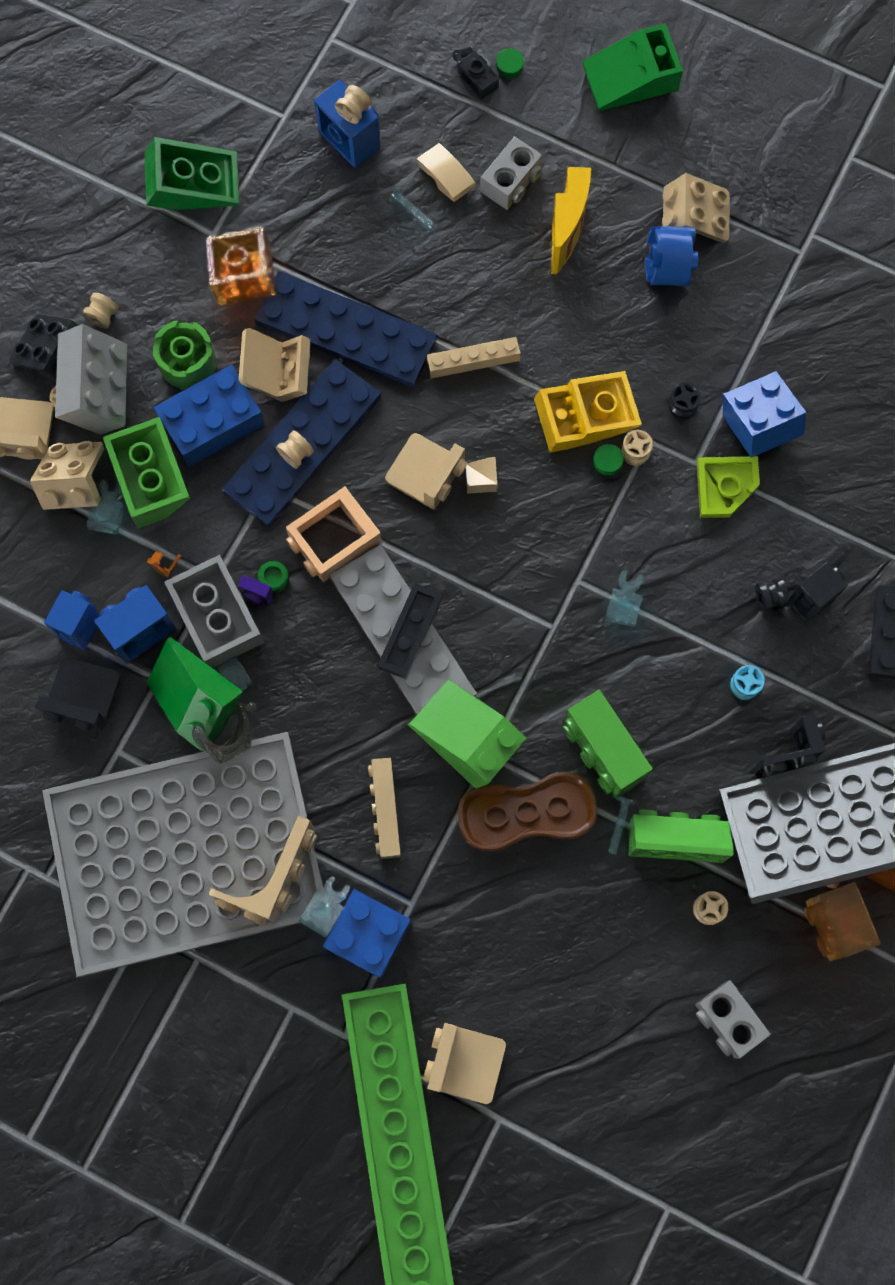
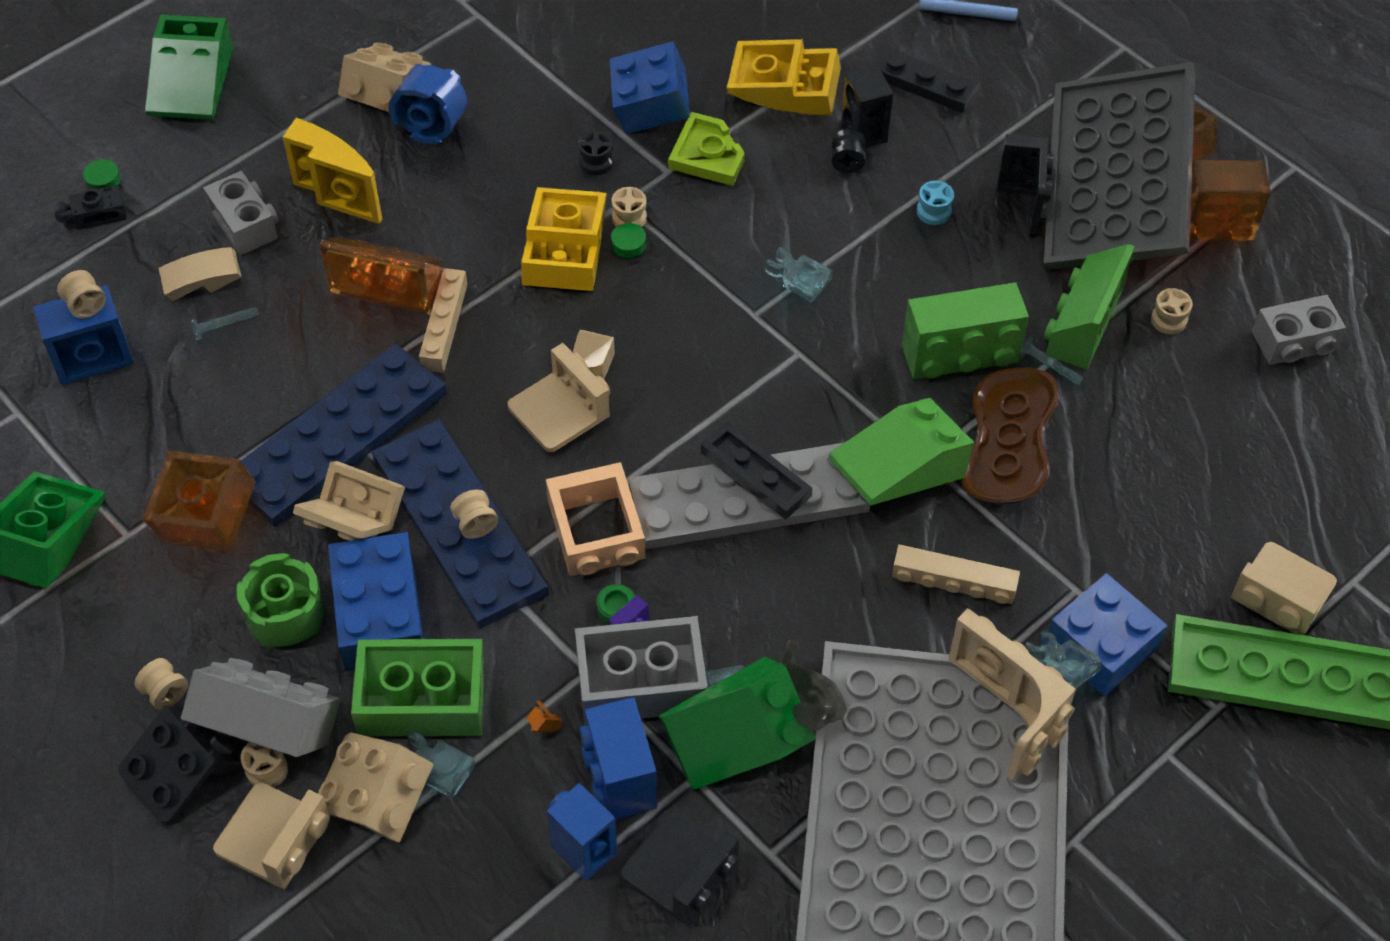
camera: 70 degrees left, 20 degrees down
none -> clear orange slope [319,237,443,315]
none -> yellow slope [727,39,841,115]

